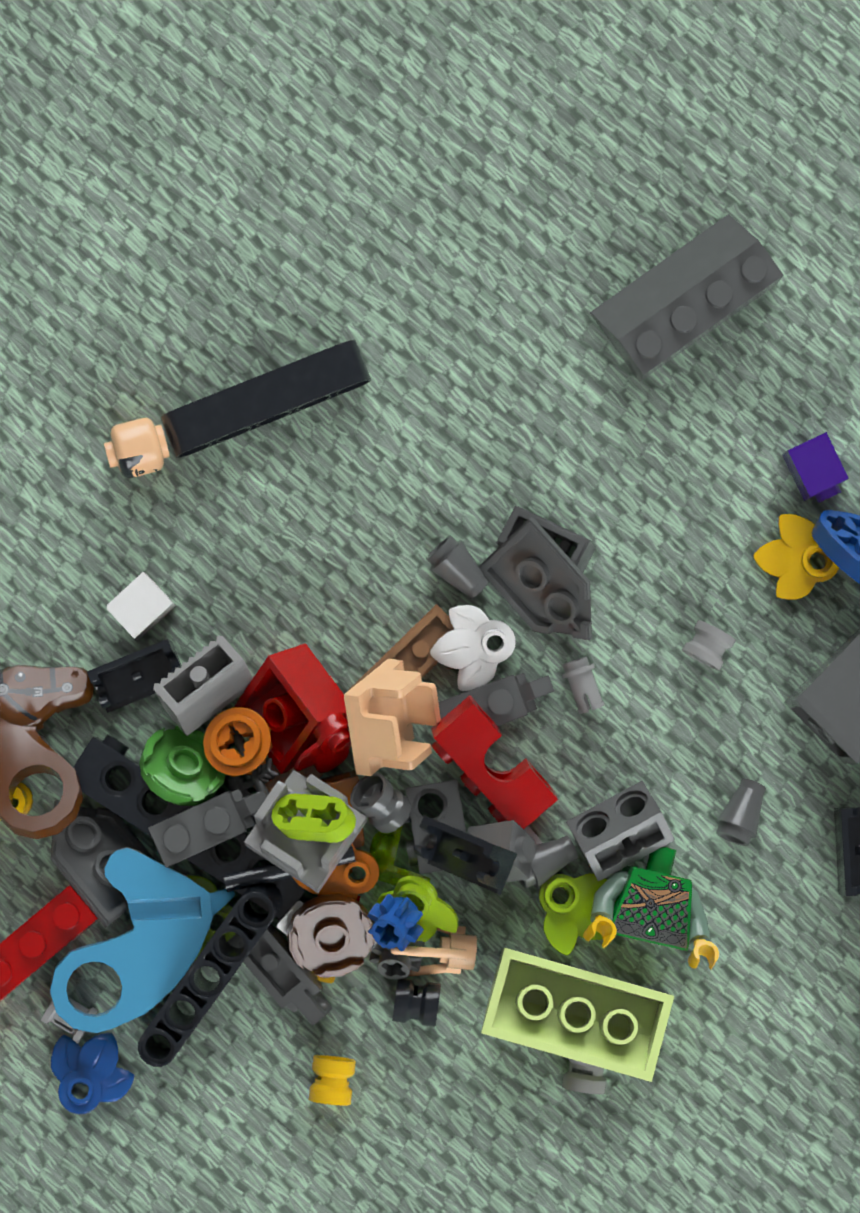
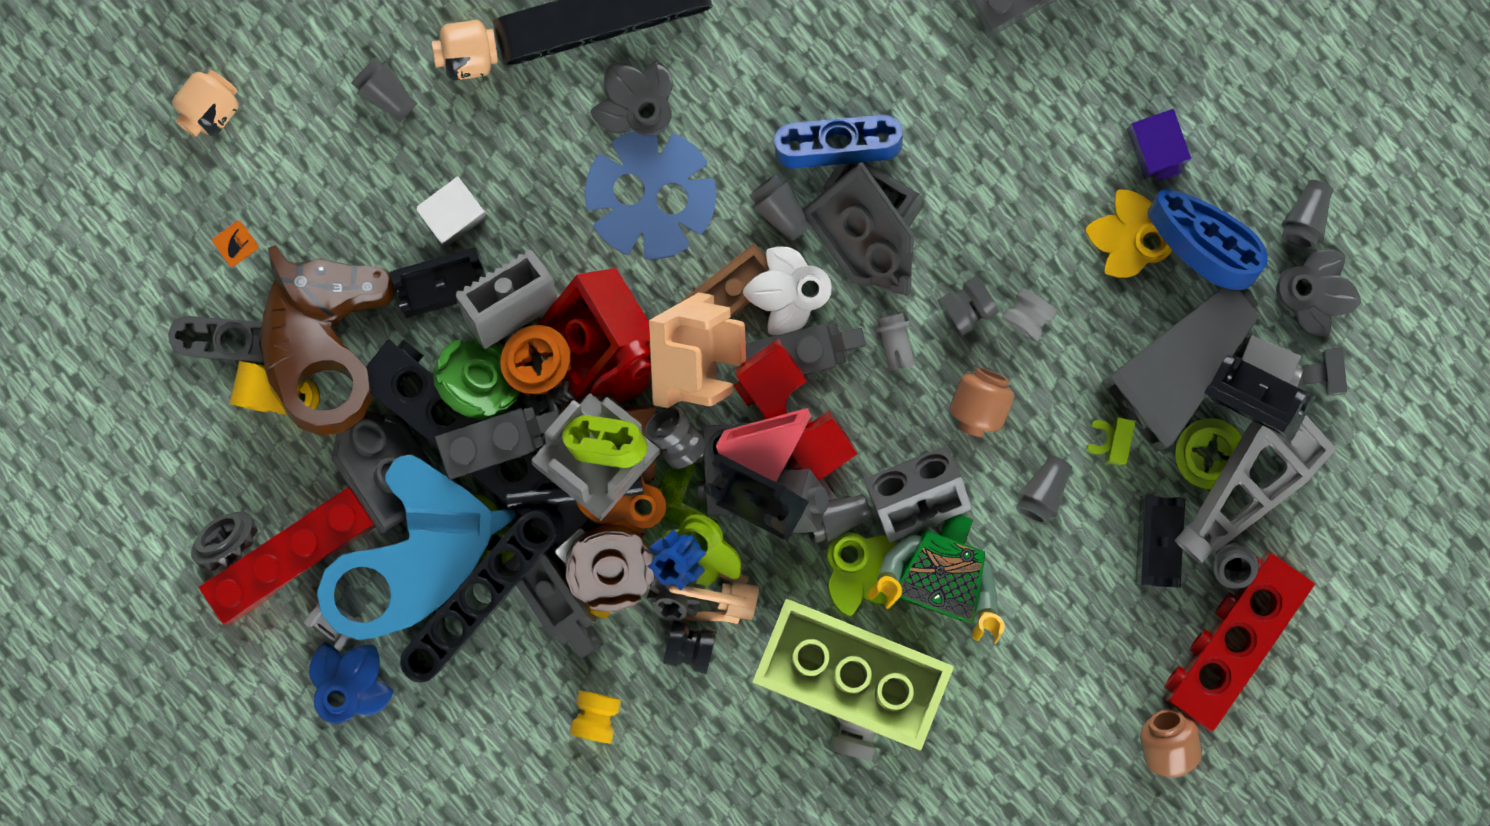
camera: 10 degrees right, 0 degrees up
none -> dark grey cone [351,57,418,123]
none -> medium blue piece [585,131,716,259]
none -> dark grey plate [591,60,673,136]
none -> coral slope [716,408,811,482]
none -> blue beam [774,115,903,169]
none -> dark grey wheel [938,276,999,337]
none -> nougat head [949,368,1015,437]
none -> lime tile [1086,417,1136,467]

